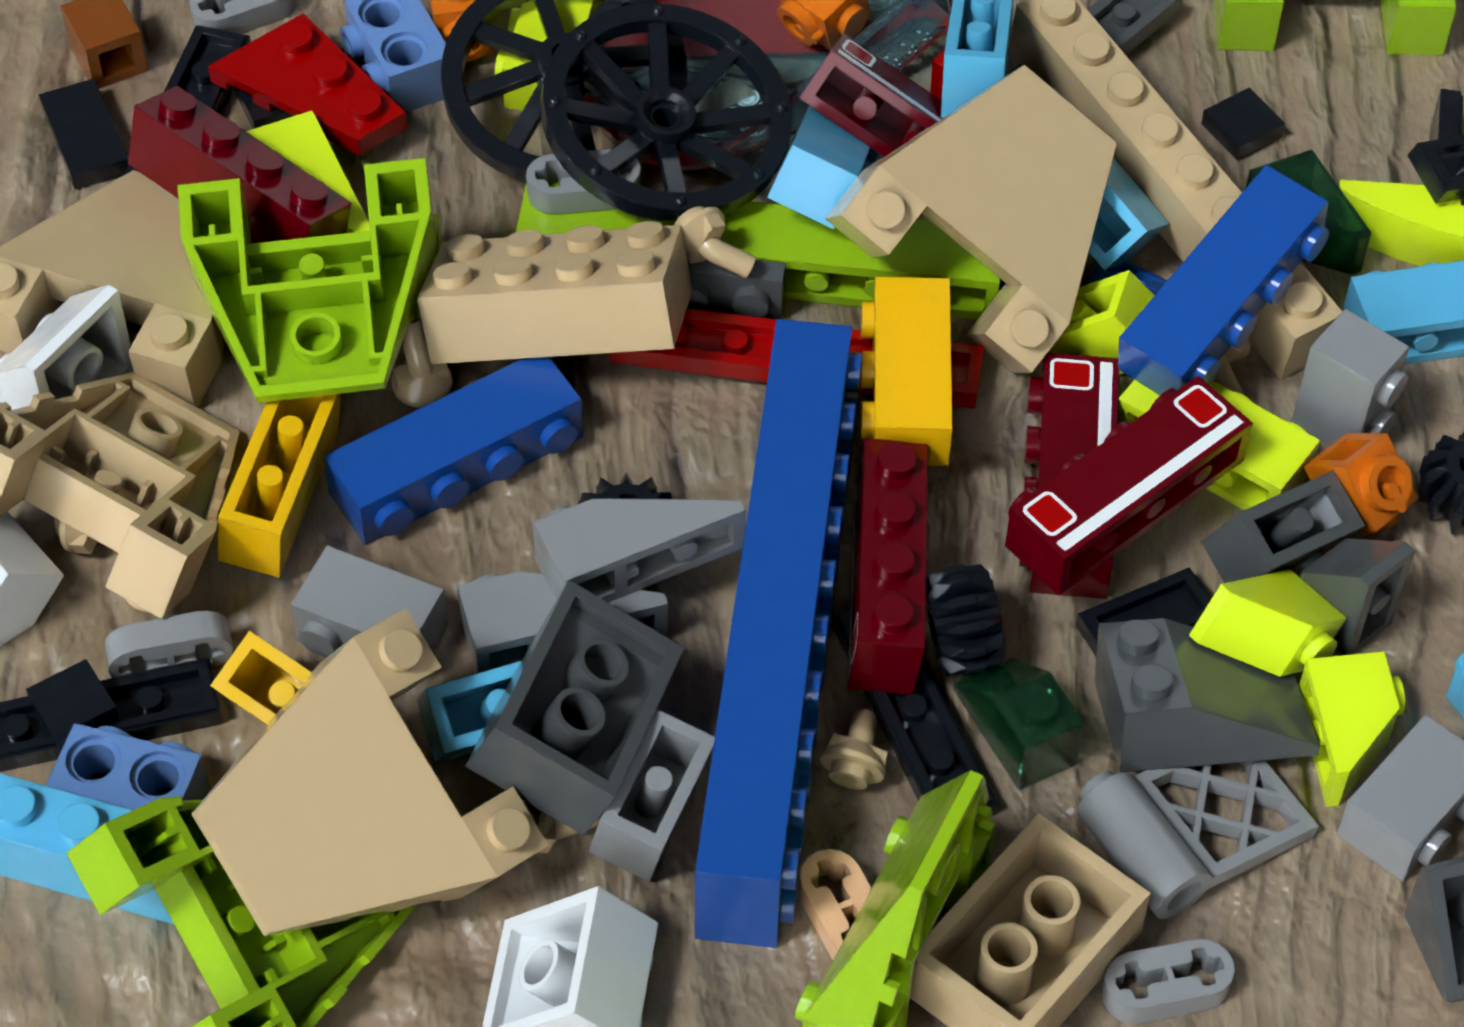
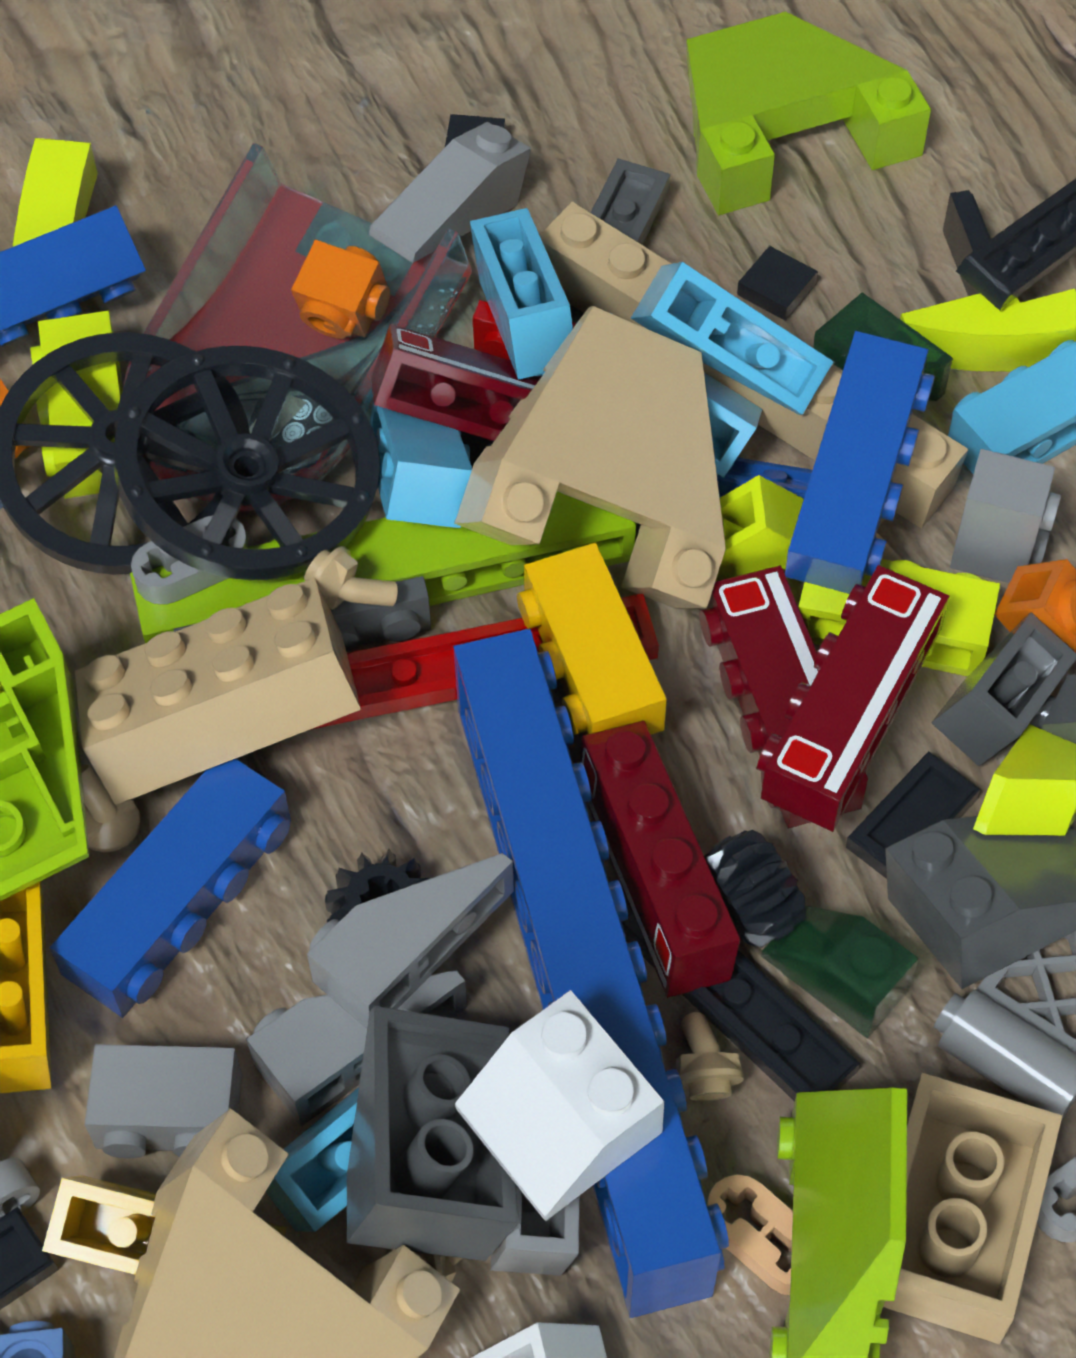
camera: 20 degrees left, 5 degrees up
none -> white slope [455,990,664,1221]
none -> medium azure slope [631,262,834,415]

